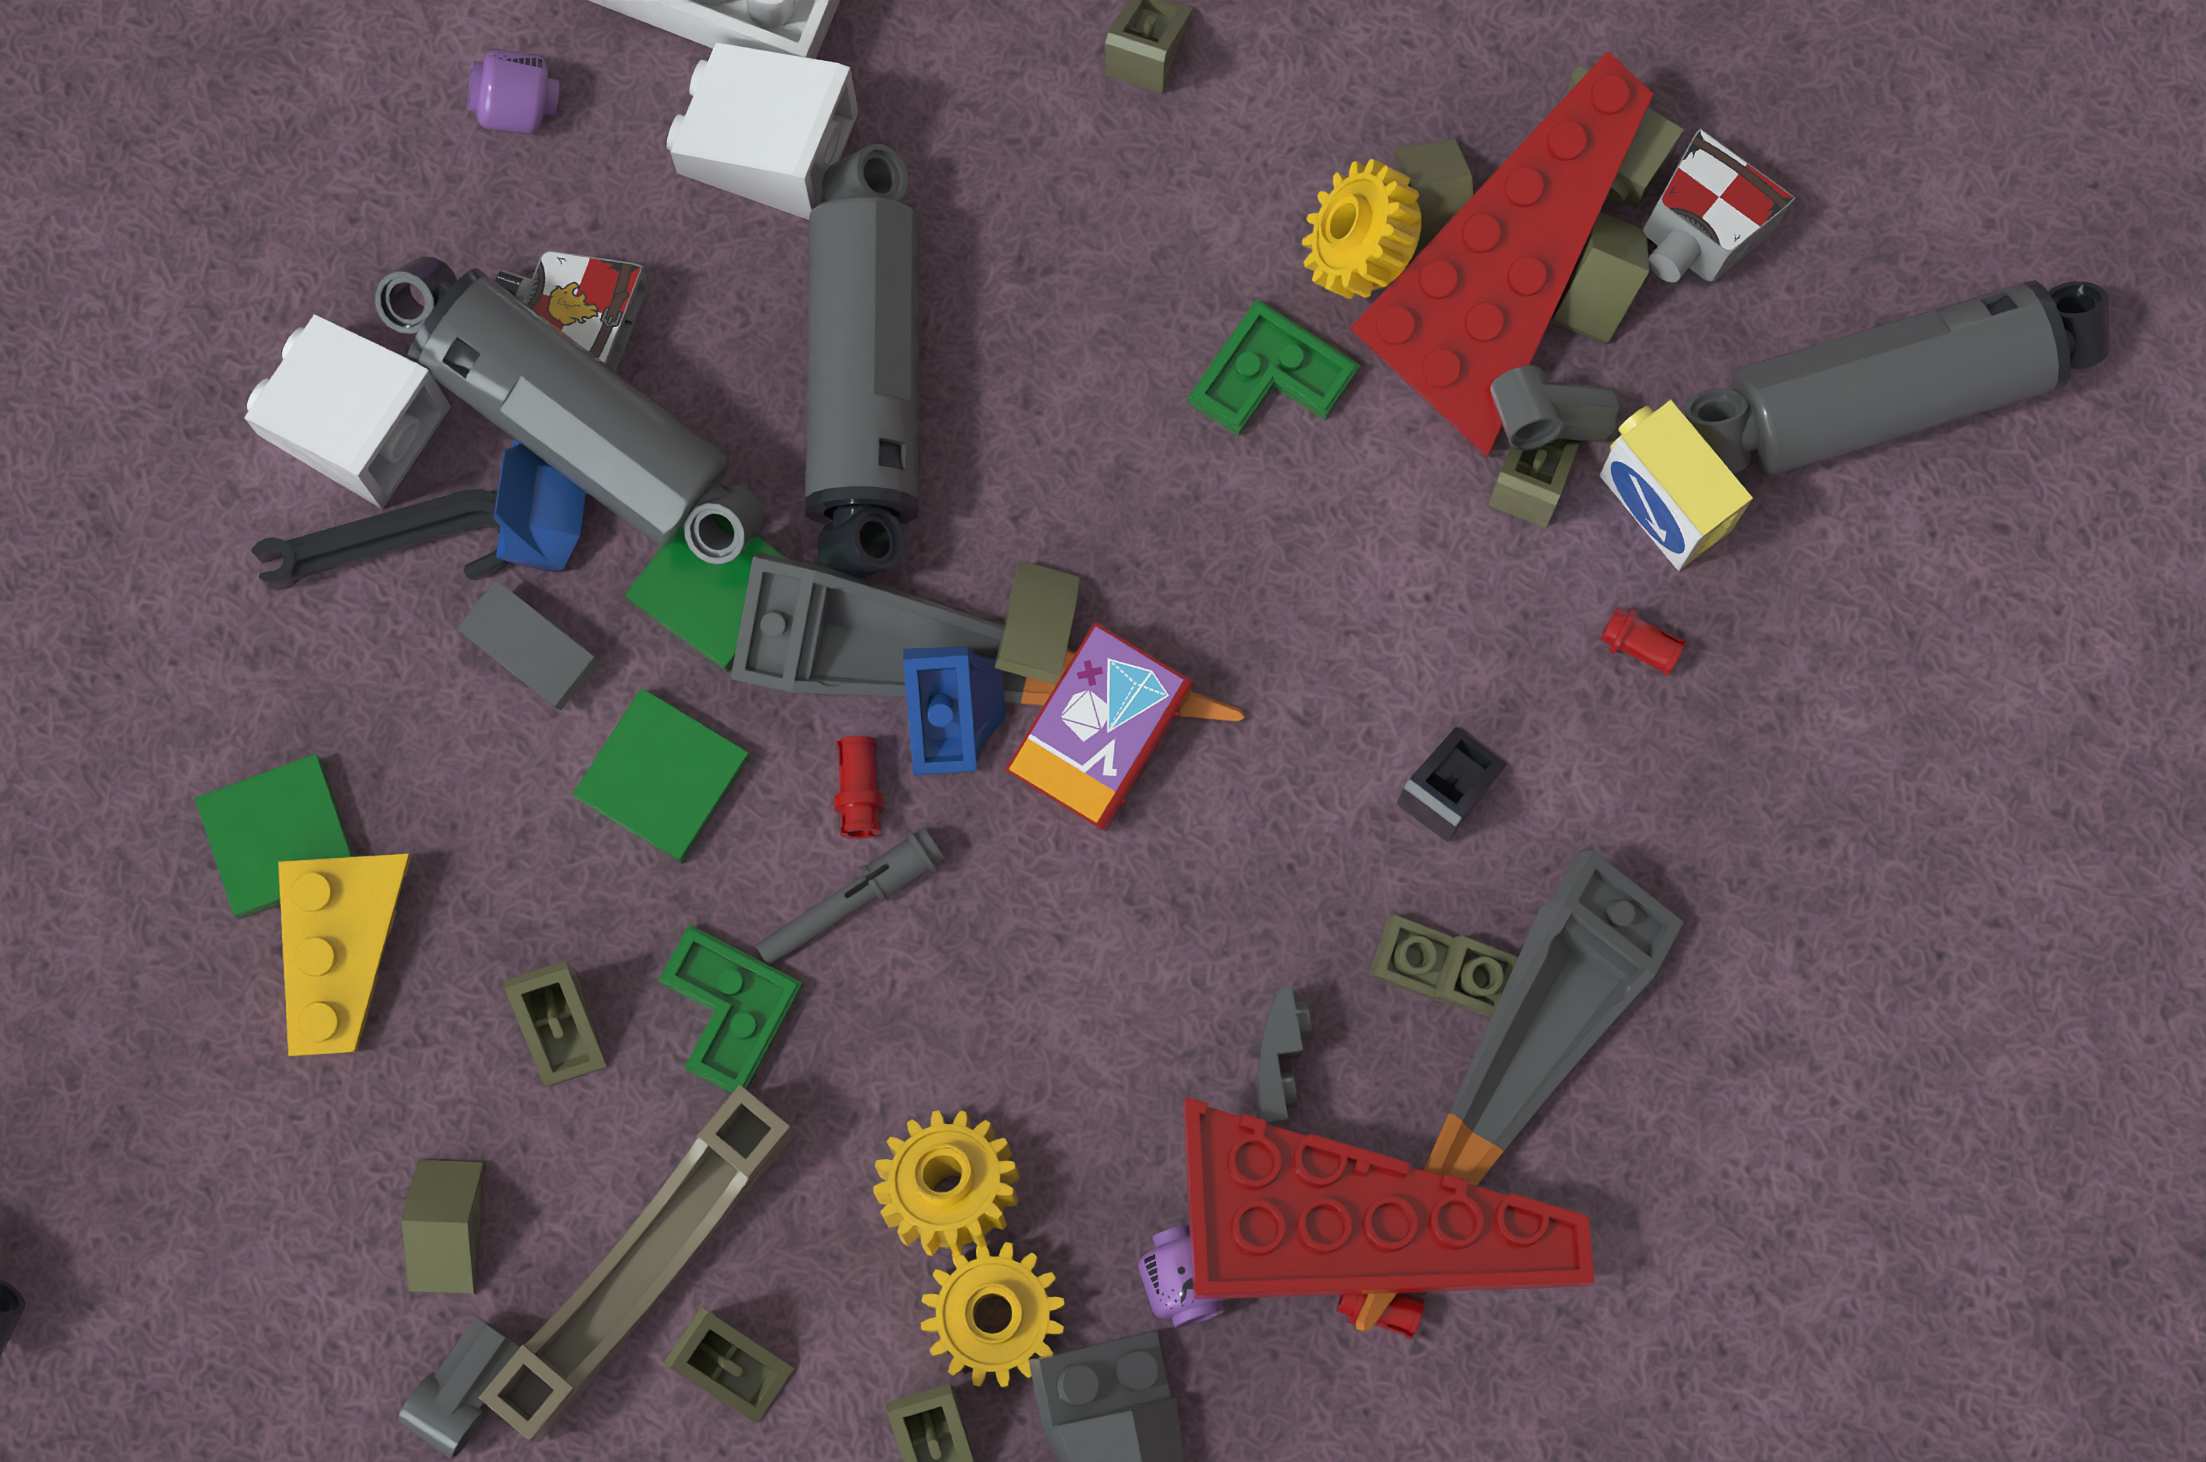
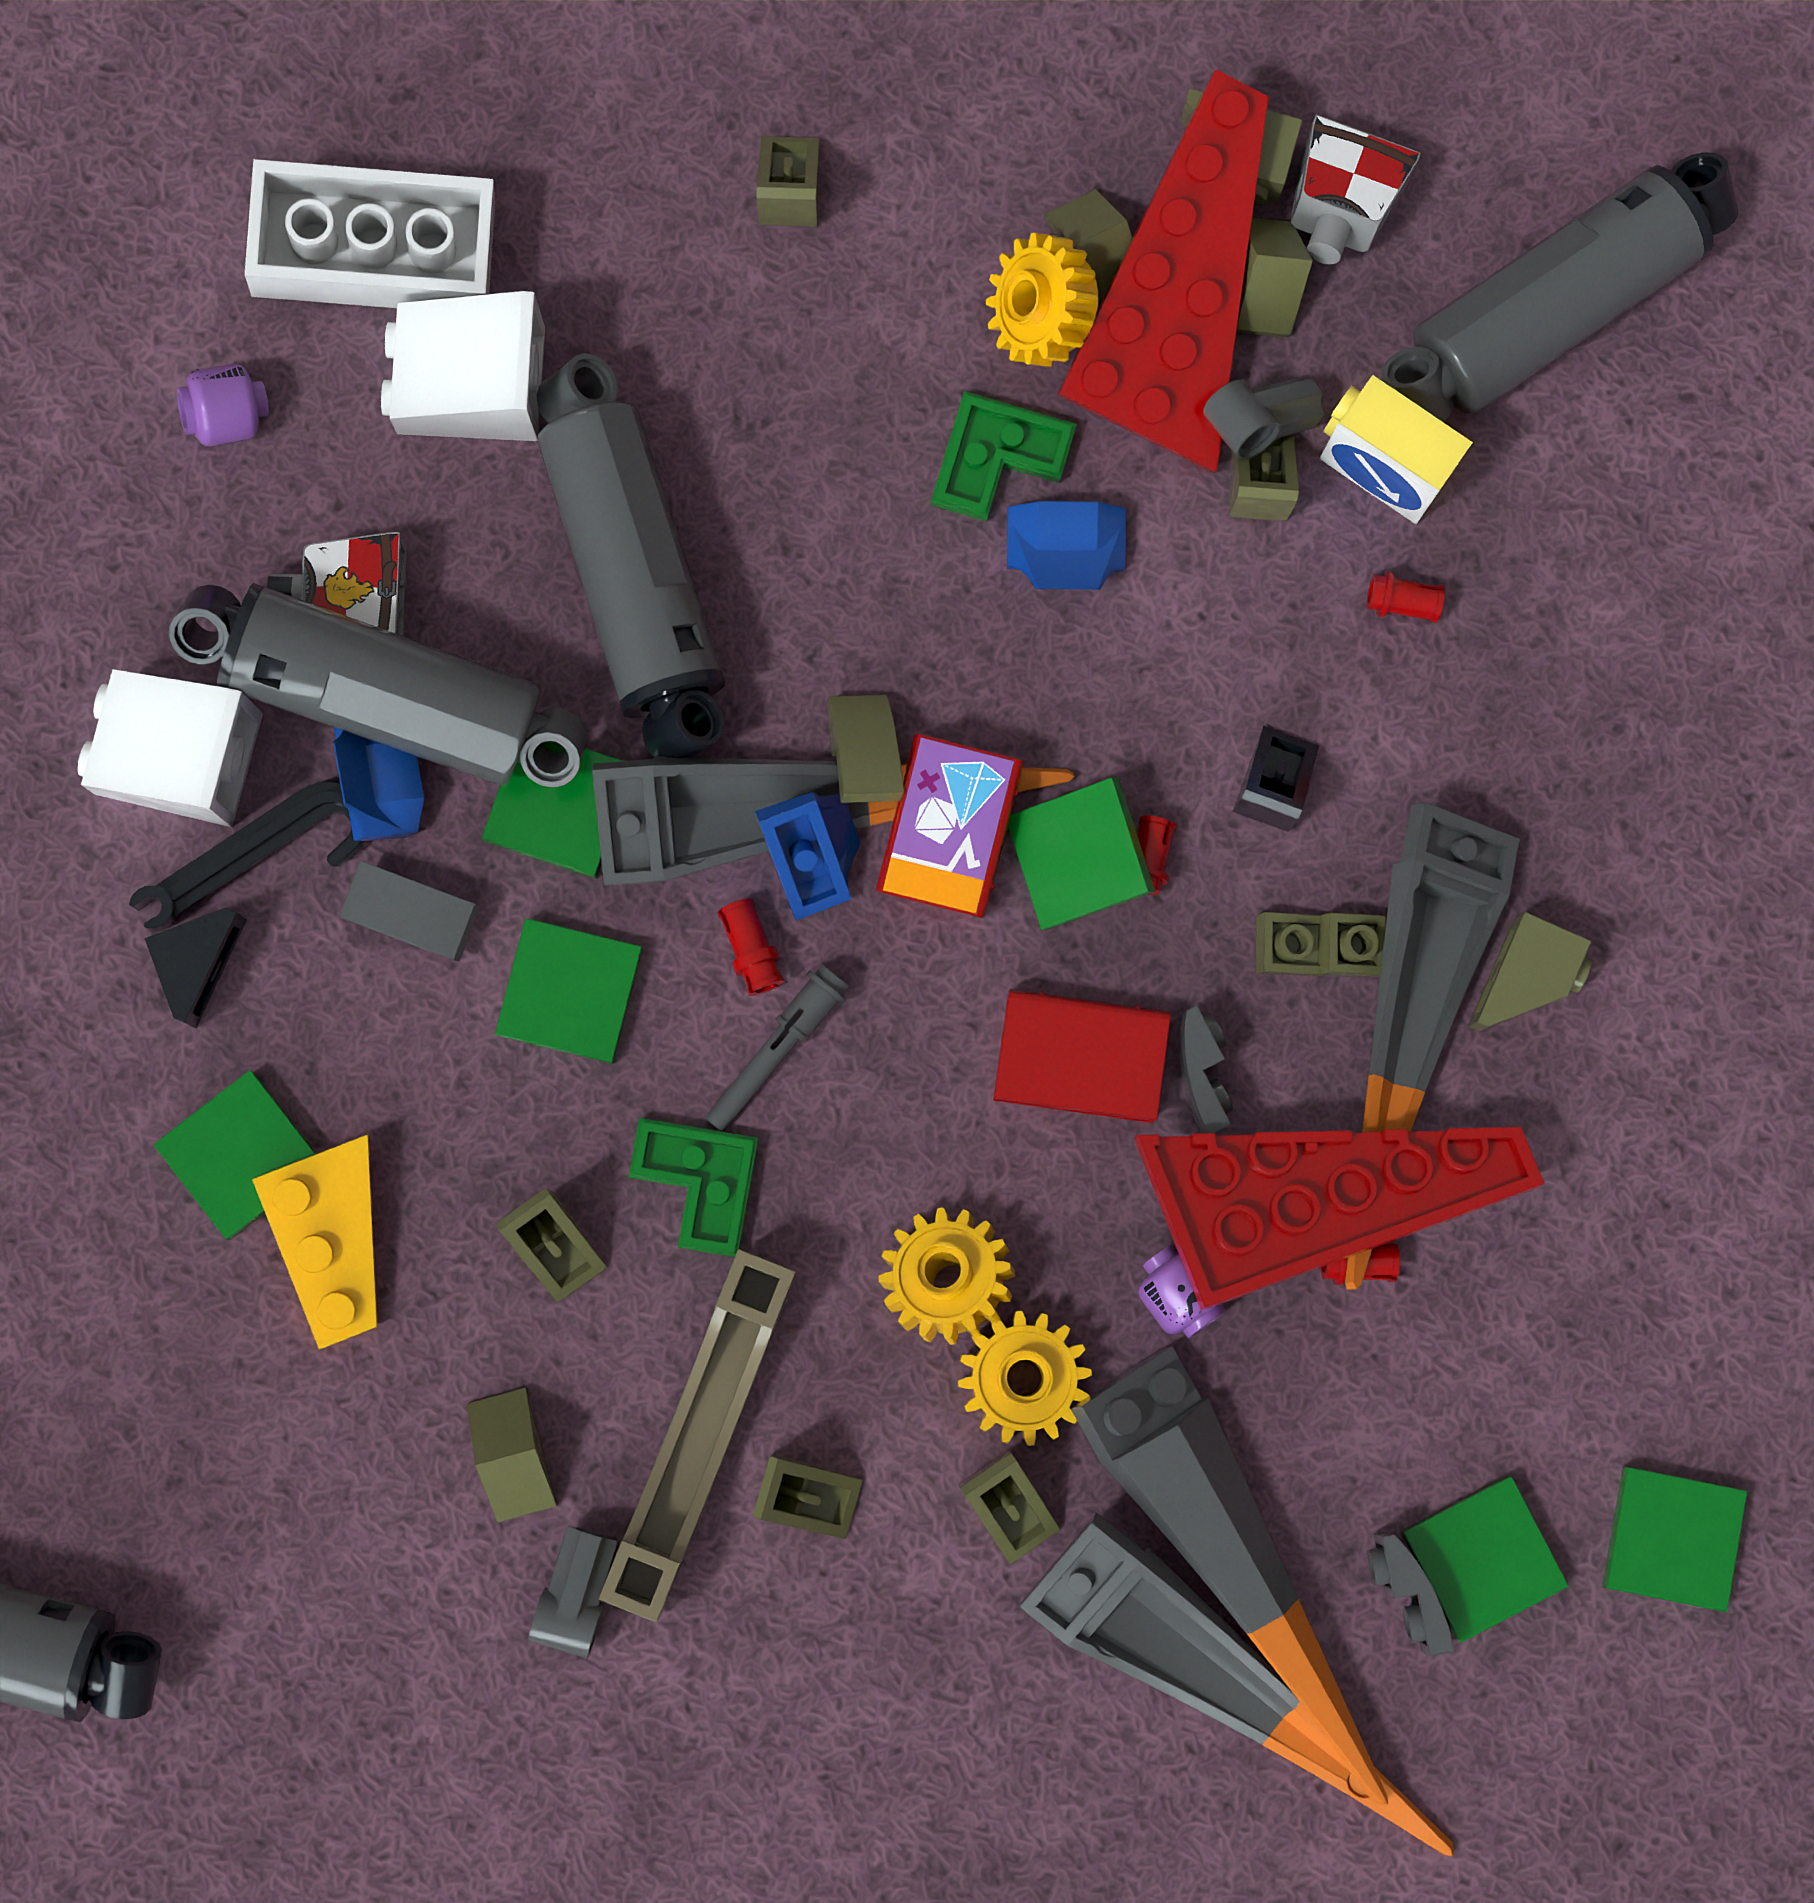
camera: 25 degrees left, 5 degrees up
none -> black slope [145,908,247,1028]
none -> red piece [993,989,1171,1123]
none -> blue slope [1007,501,1126,590]
none -> green tile [1008,777,1155,930]
none -> red pin [1137,815,1177,895]
none -> olive slope [1468,912,1592,1032]

